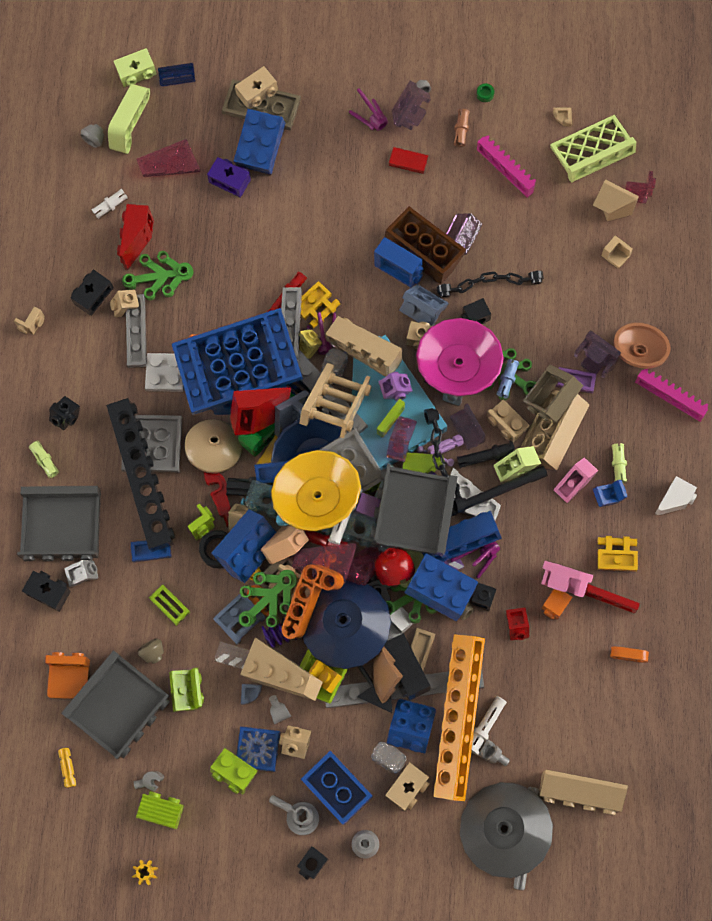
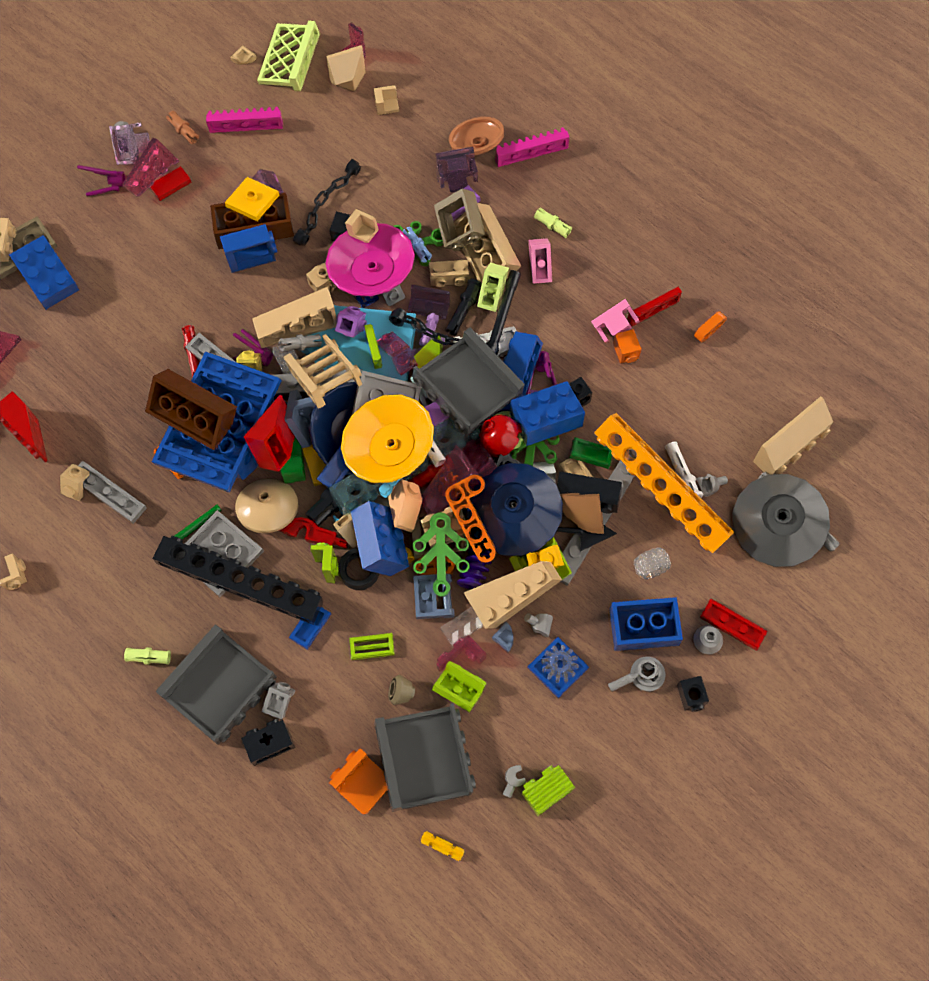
camera: 55 degrees left, 5 degrees down
black brick [49,396,80,430] -> none
black brick [70,269,114,316] -> none
bright green plant [122,251,194,300] -> none
yellow gear [132,860,158,885] -> none
white plate [145,353,184,392] -> none
dark purple brick [207,157,251,198] -> none
lime bracket [210,748,258,794] -> none
tan brick [279,726,311,759] -> none
yellow plate [301,281,340,329] -> none
tan brick [385,762,430,811] -> none
blue bracket [387,699,436,754] -> none
sand blue bracket [399,284,449,326] -> none
green tile [476,83,495,102] -> none
red bracket [506,607,530,640] -> none
blue bracket [593,480,627,507] -> none
yellow plate [597,536,638,572] -> none
white slope [655,476,697,515] -> none
none -> clear pink wing [122,137,179,197]
none -> reddish brown slope [145,369,237,450]
none -> green piece [174,504,222,540]
none -> yellow plate [225,177,279,221]
none -> light grey pin [279,334,322,352]
none -> tan panel [345,209,379,243]
none -> clear pink bracket [436,635,486,671]
none -> green tile [569,437,612,469]
none -> red tile [700,599,768,651]

